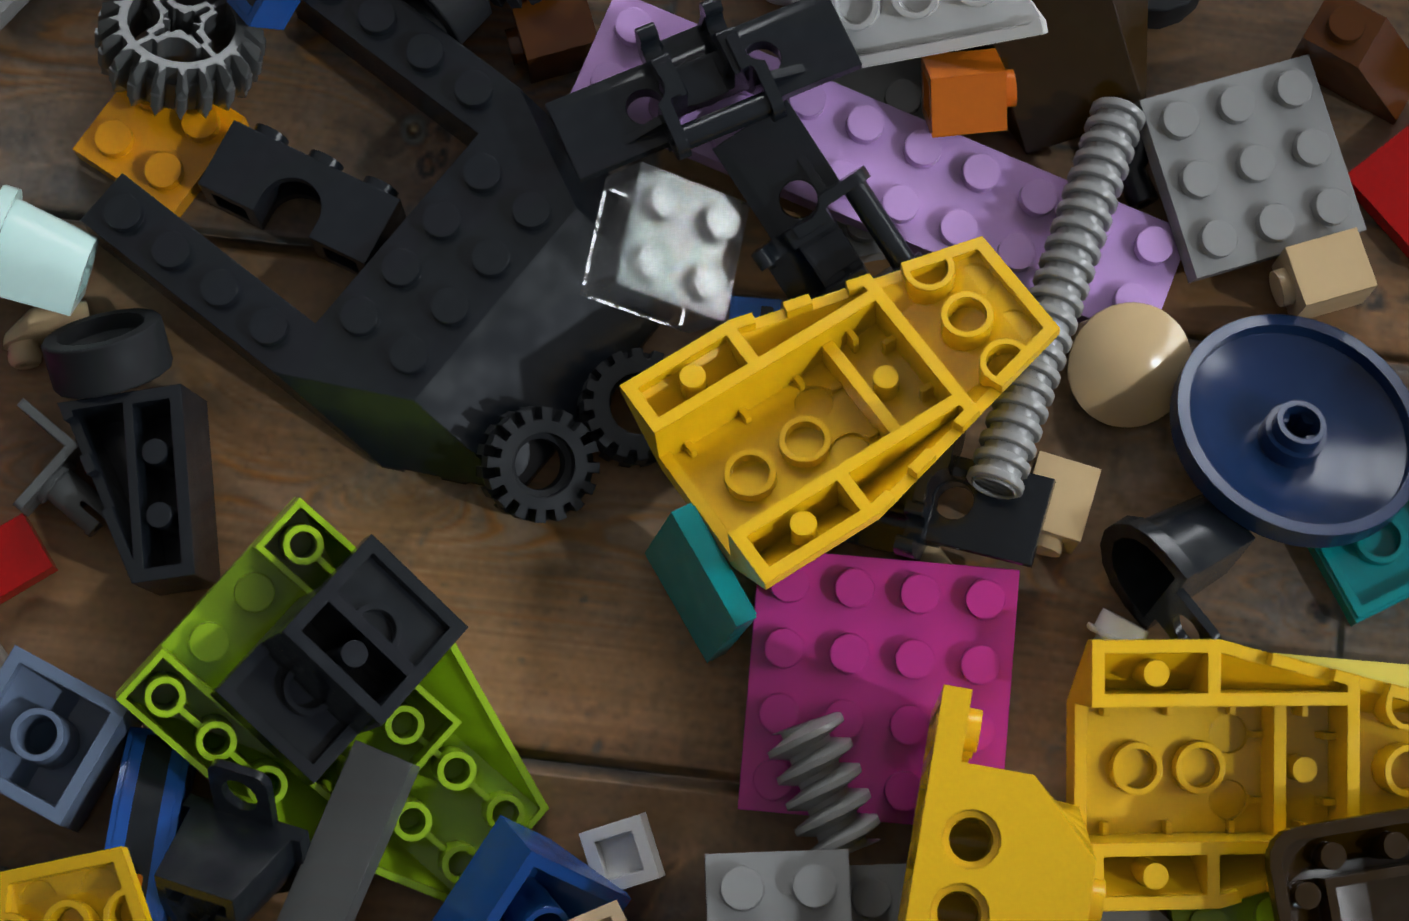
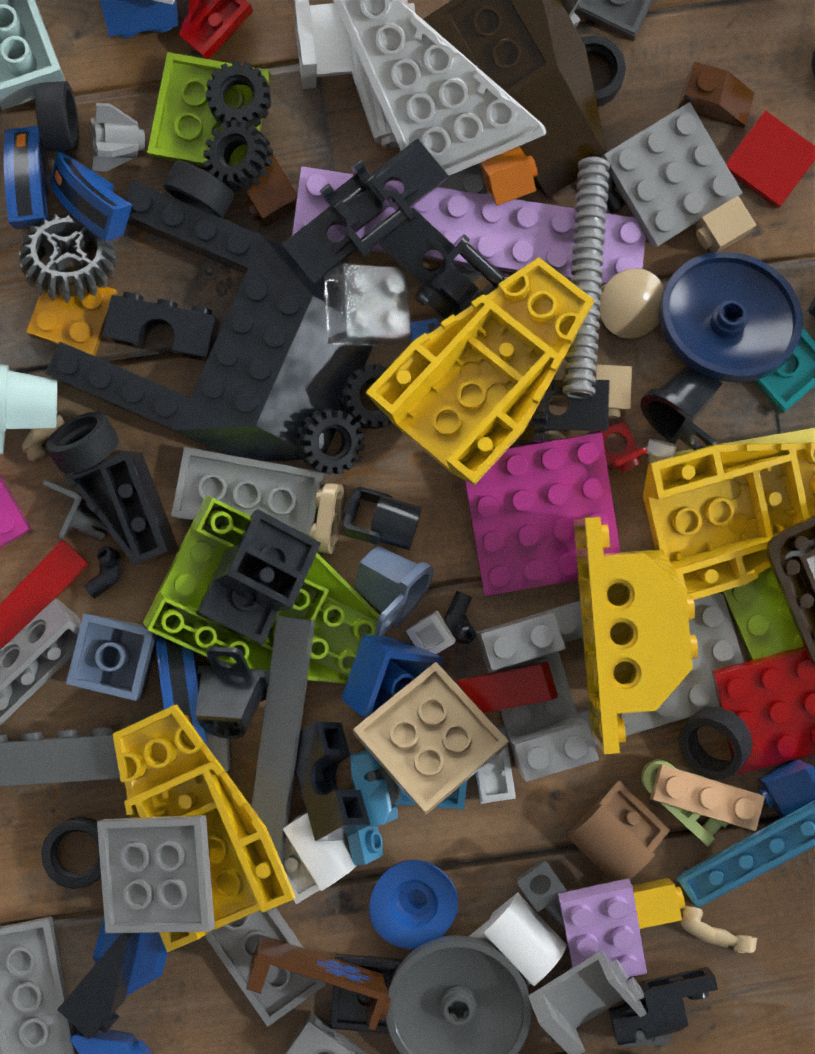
camera: 10 degrees left, 10 degrees up
teal tile [645,503,757,663] -> none
light grey piece [767,712,881,853] -> none
none -> black arm [84,546,122,599]
none -> light grey plate [171,447,324,537]
none -> tan plate [310,482,344,554]
none -> black piece [341,487,422,551]
none -> sand blue container [354,546,434,637]
none -> black arm [444,590,476,644]
none -> red bracket [600,421,648,473]

